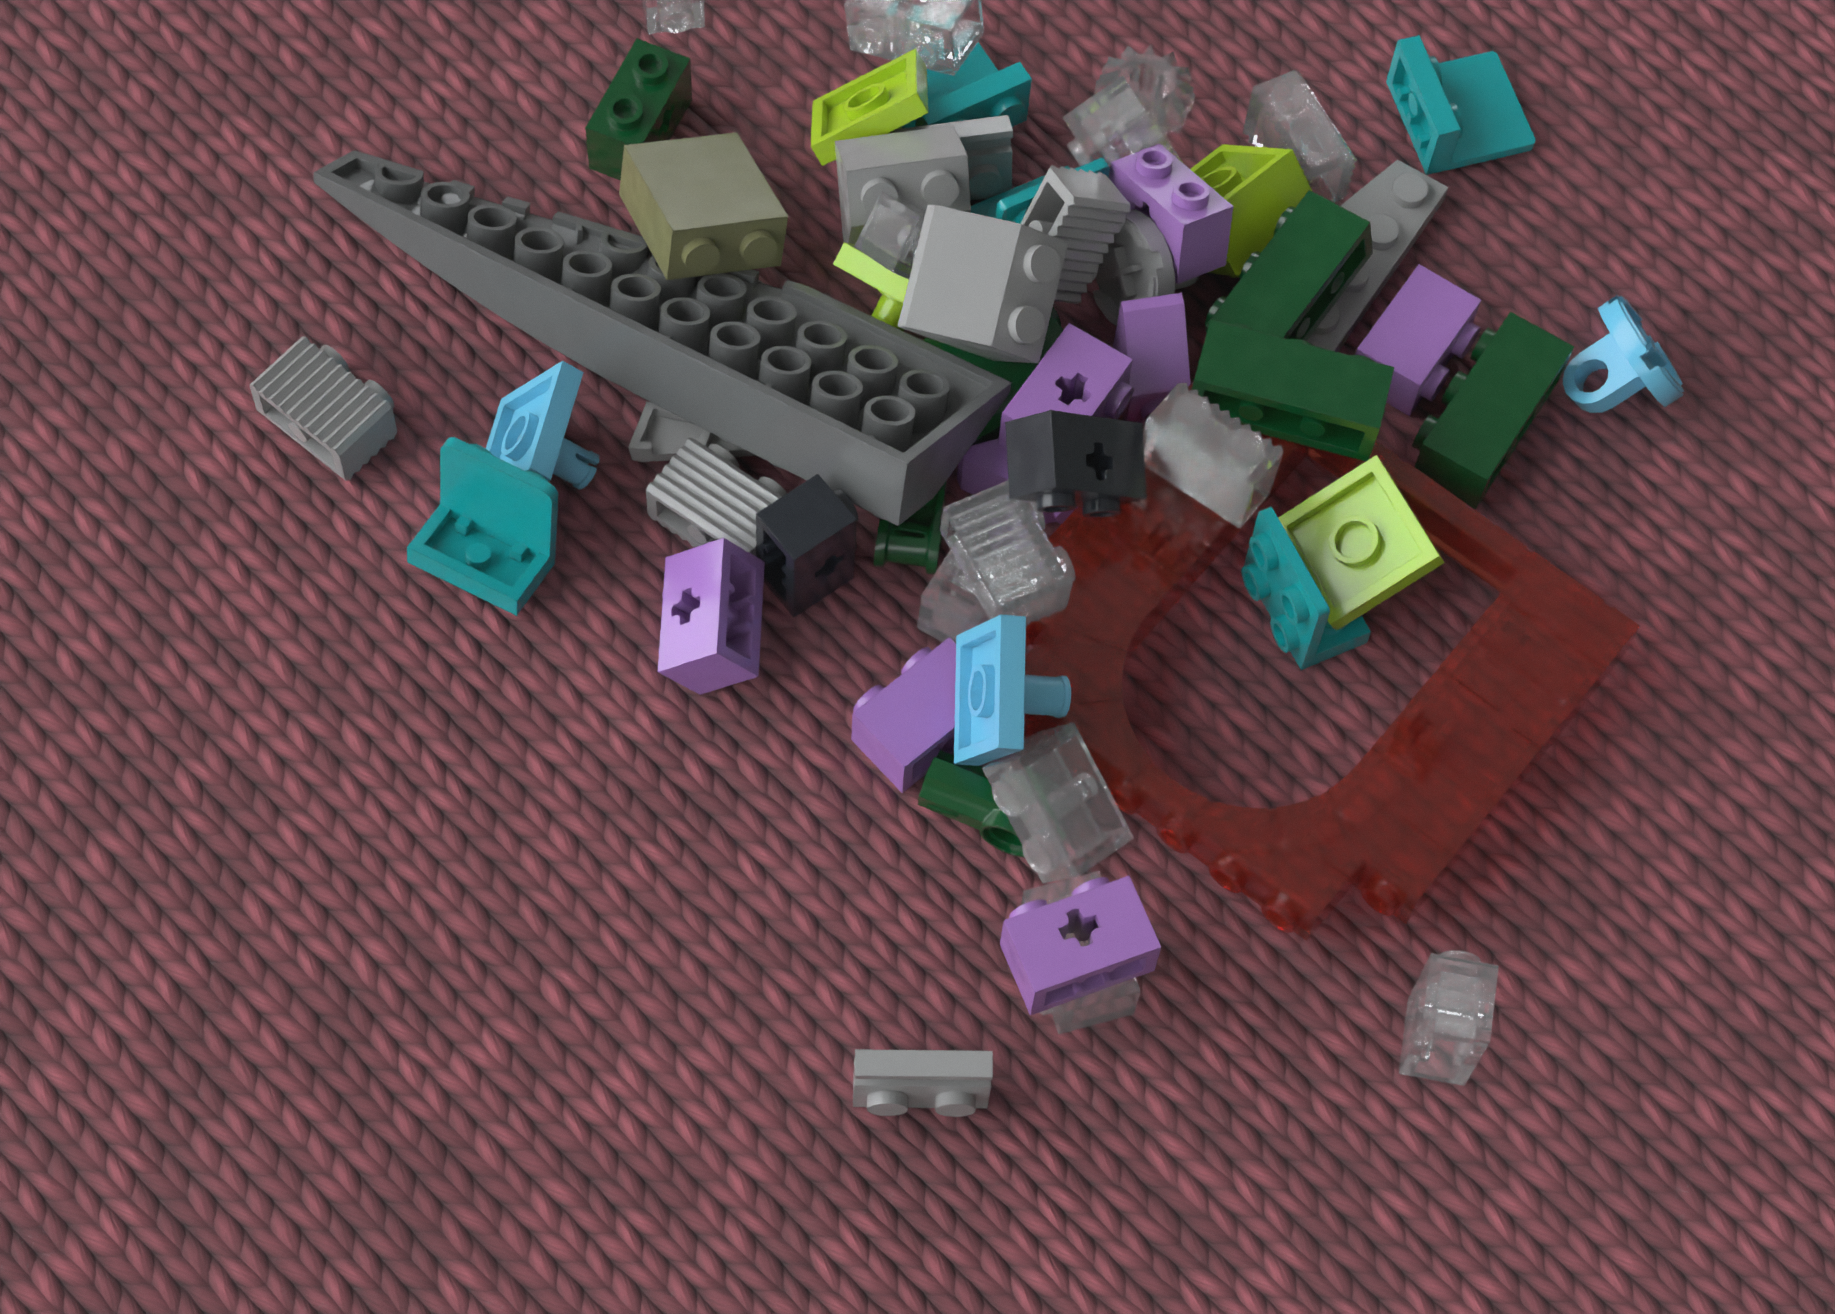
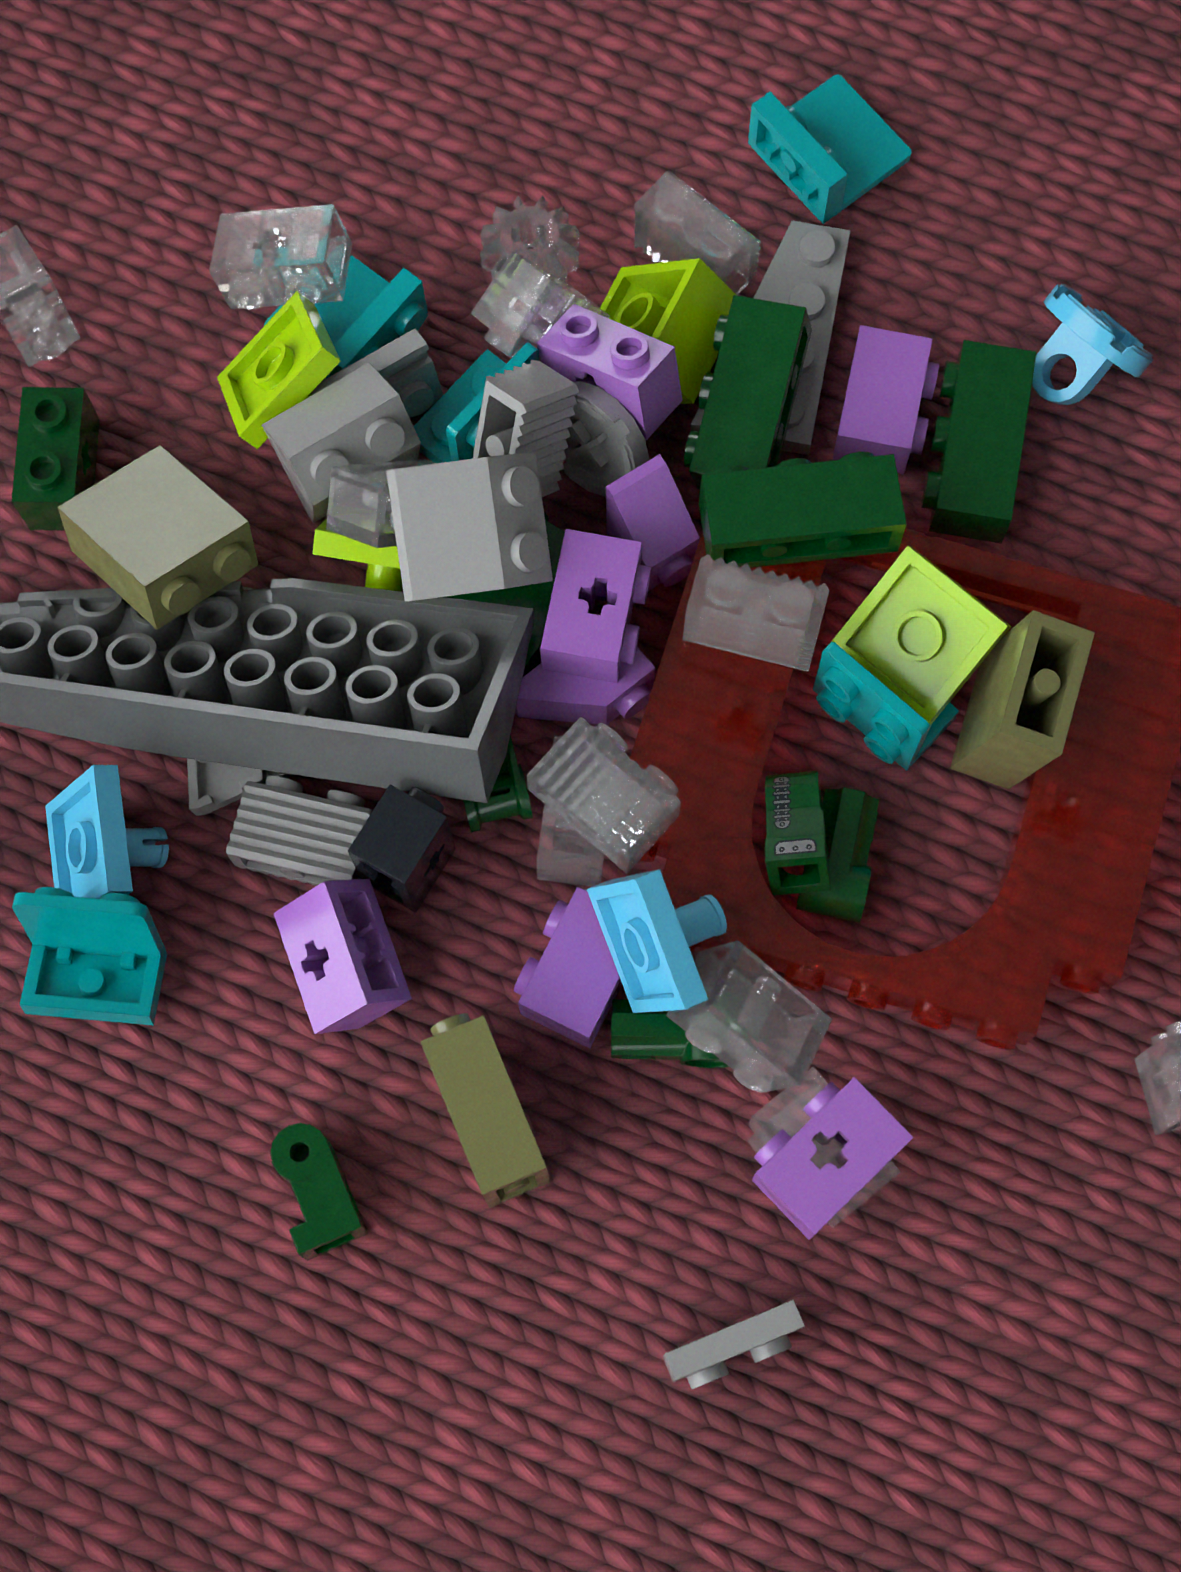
camera: 15 degrees left, 10 degrees up
black brick [1005,410,1147,518] -> none
none -> dark green leg [270,1123,369,1261]
none -> olive brick [420,1013,550,1208]
none -> dark green leg [765,771,831,896]
none -> dark green piece [796,787,879,923]
none -> olive brick [950,610,1095,789]

